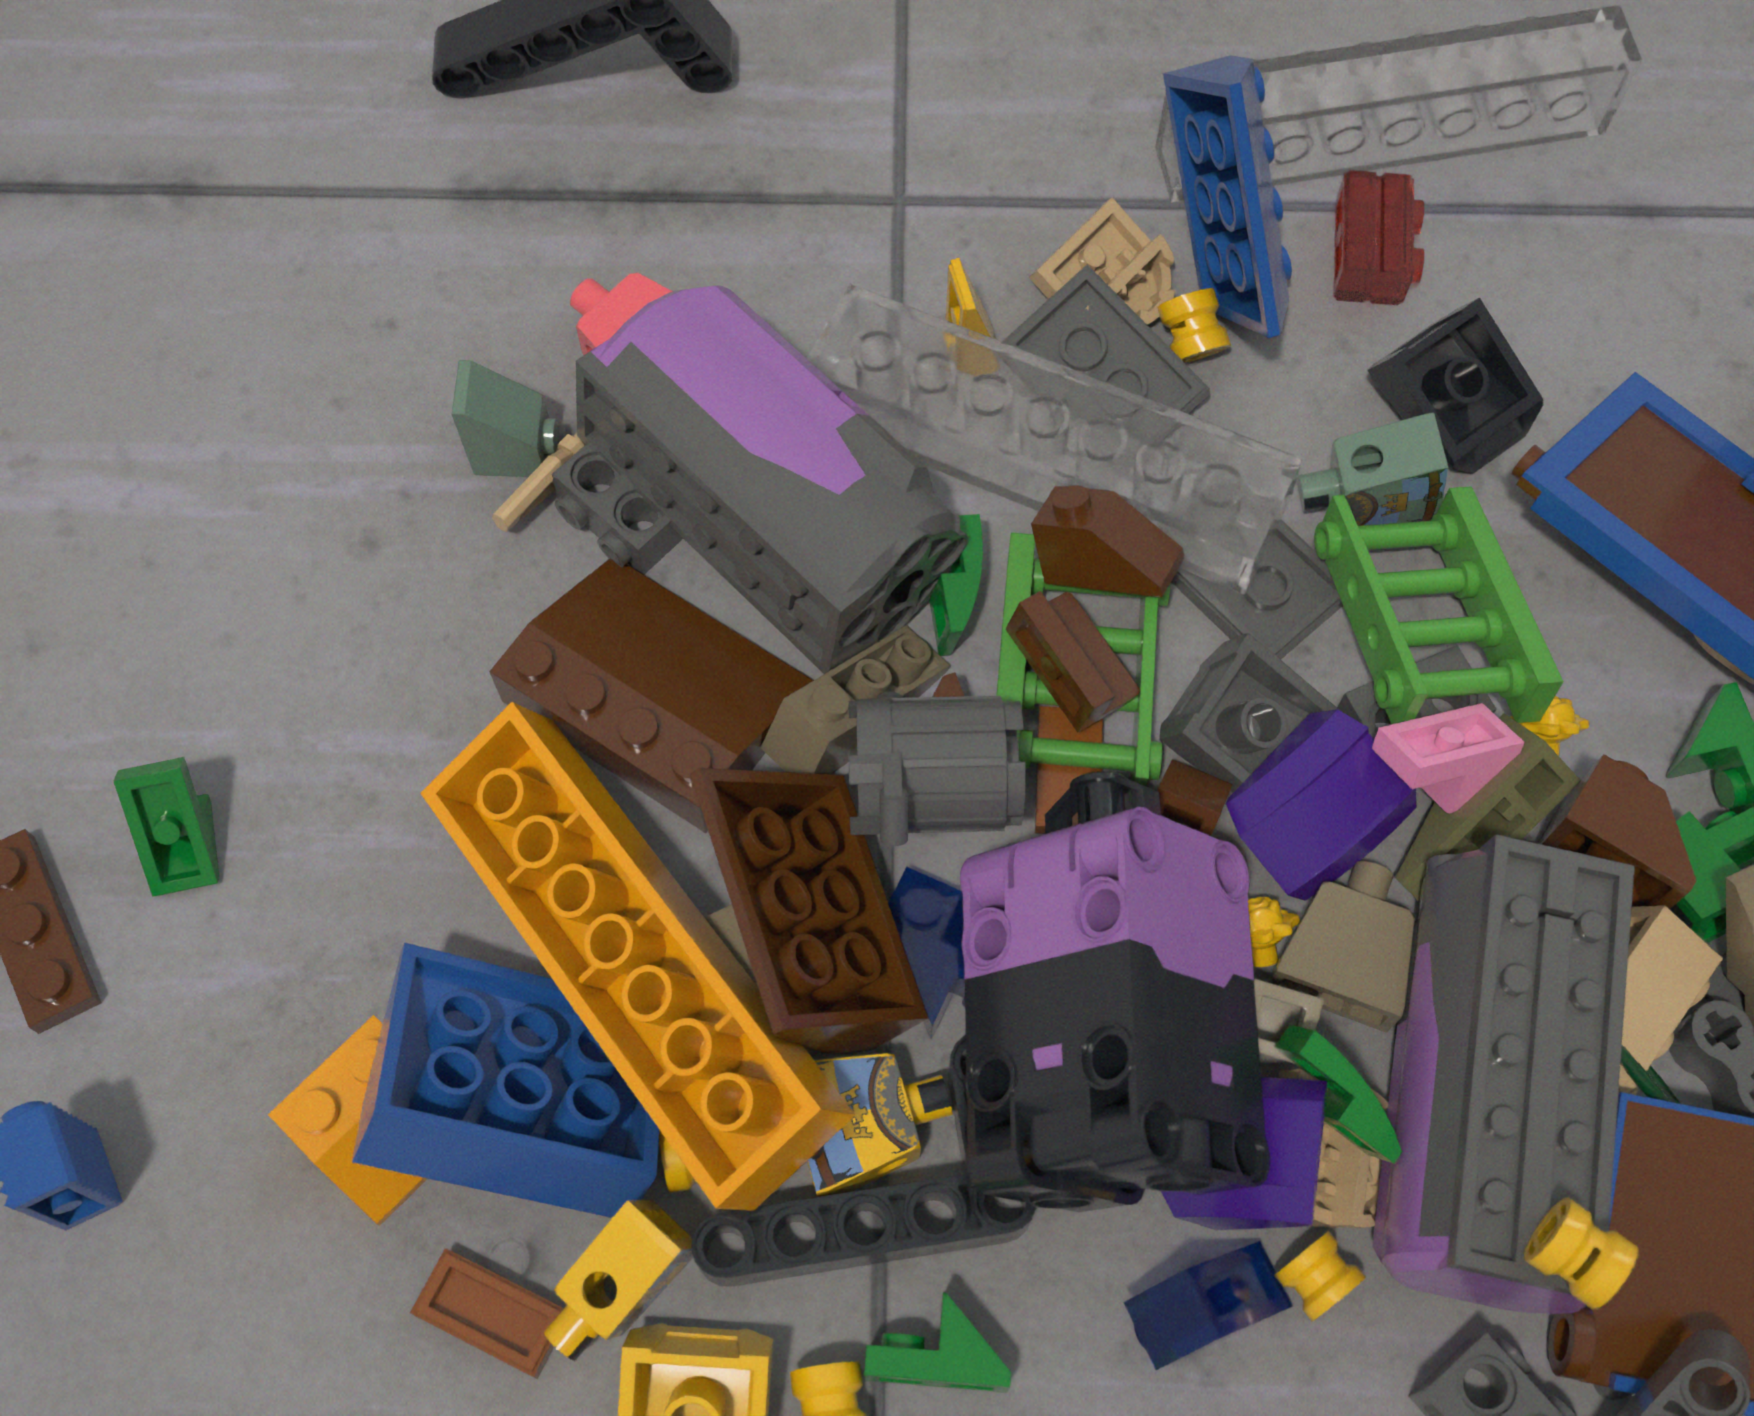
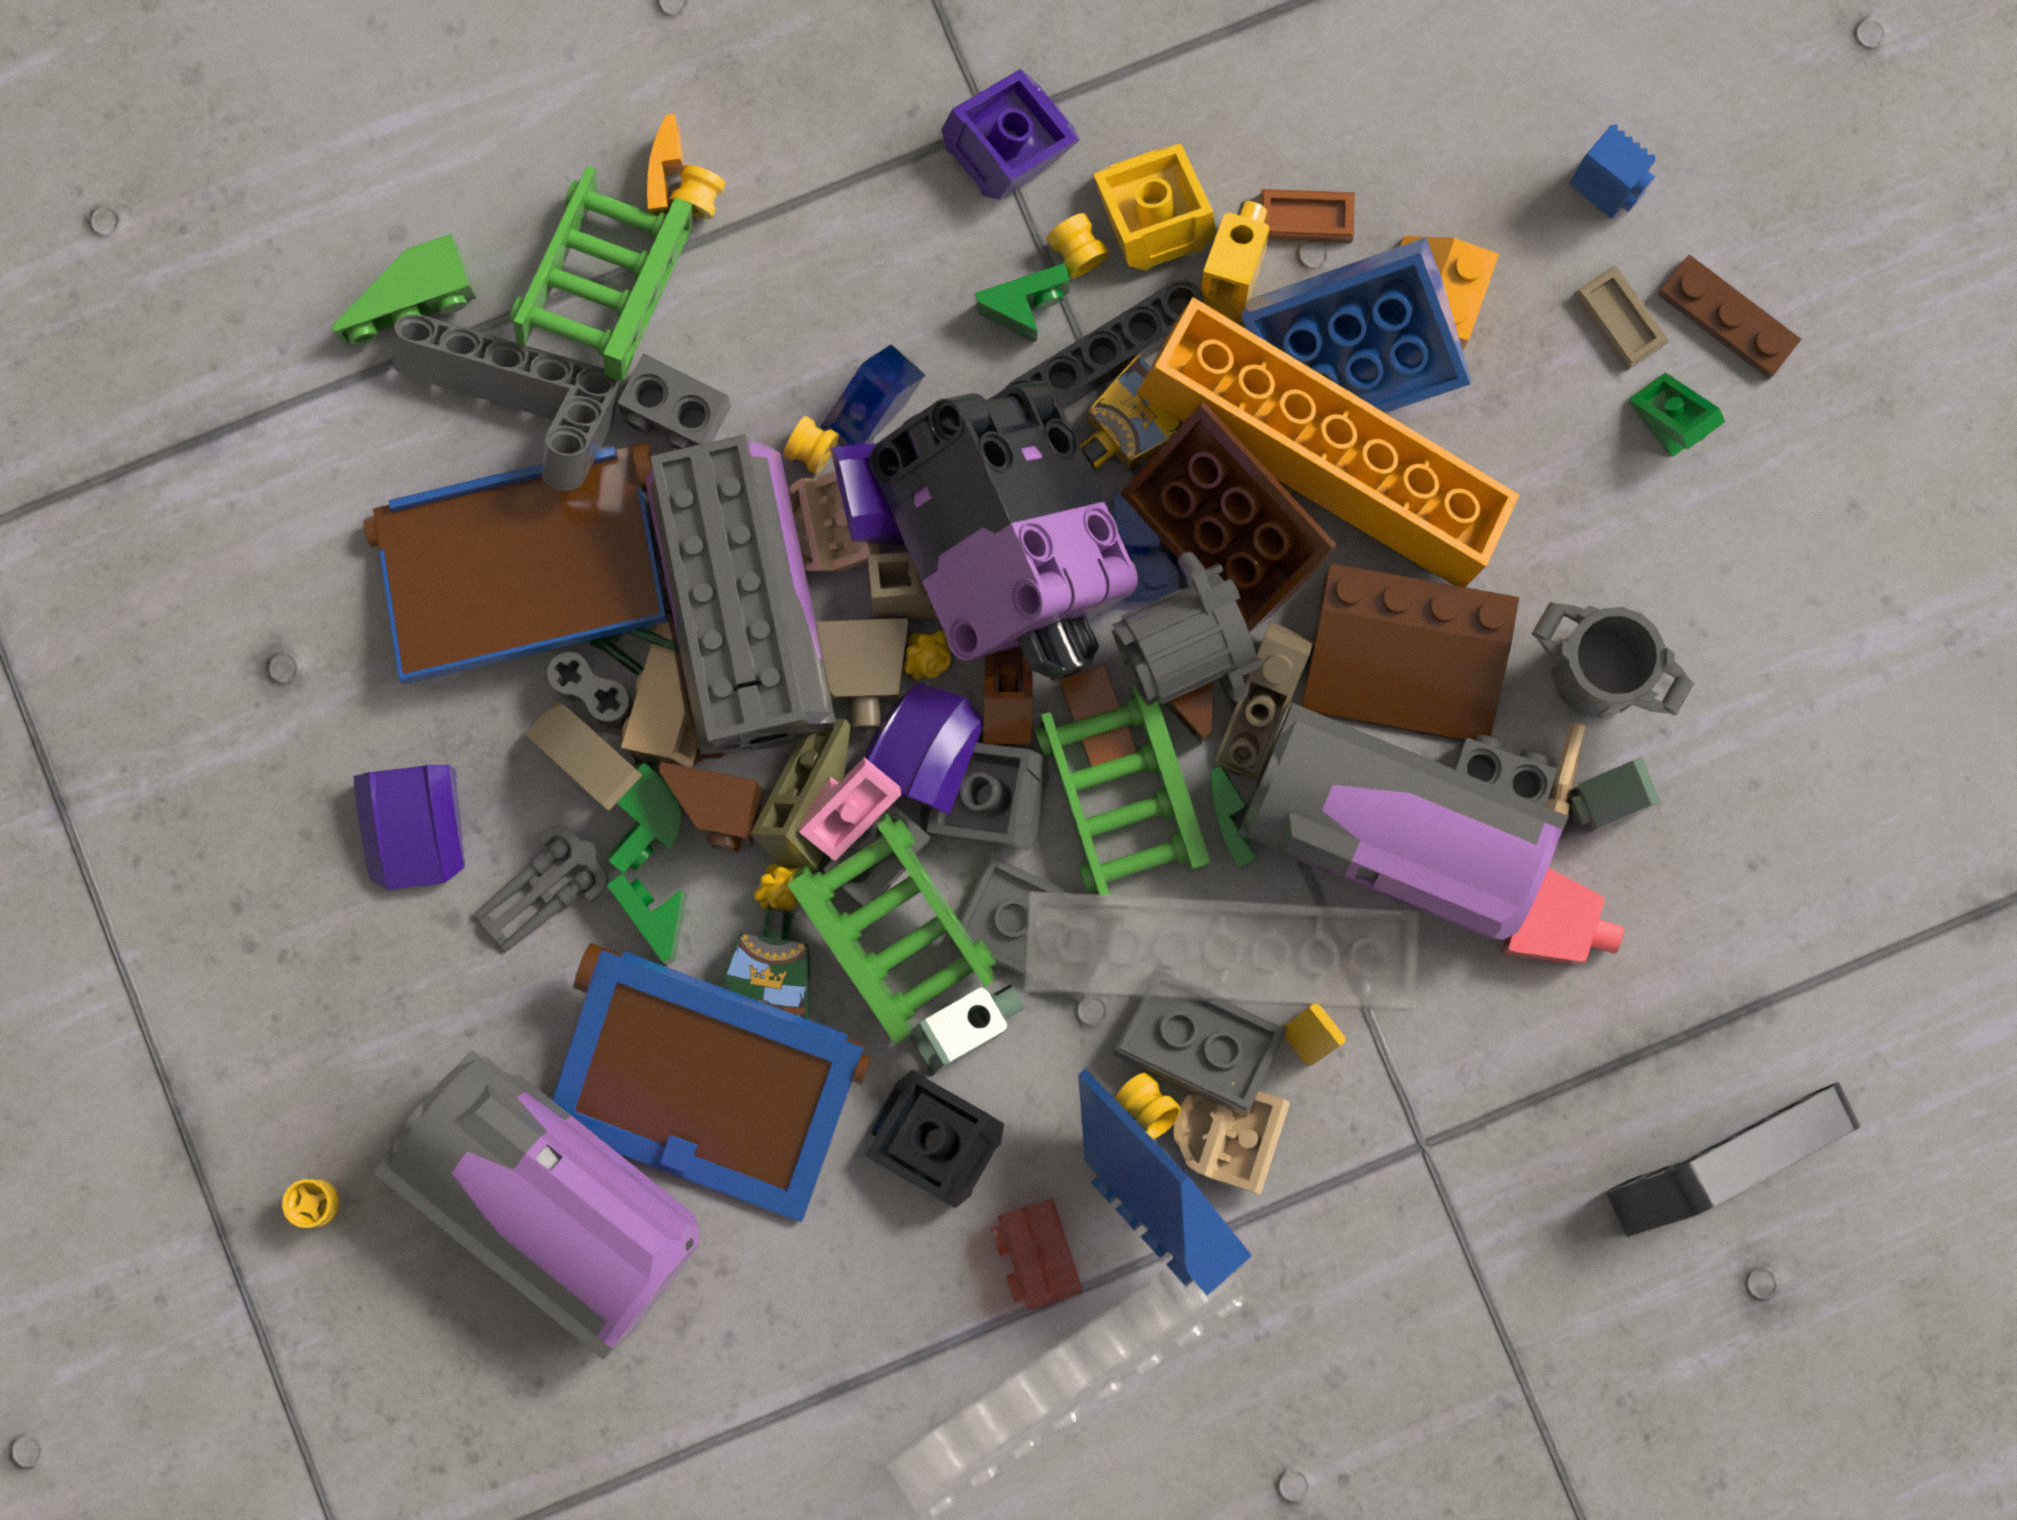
camera: 155 degrees right, 15 degrees up
reddish brown panel [1005,591,1140,733] -> none
reddish brown slope [1031,485,1184,597] -> none
green slope [1274,1025,1402,1164] -> none
yellow wheel [1524,1197,1638,1309] -> none
none -> torso [721,909,810,1020]
none -> dark grey container [1532,602,1694,718]
none -> dark tan tile [1574,265,1669,370]

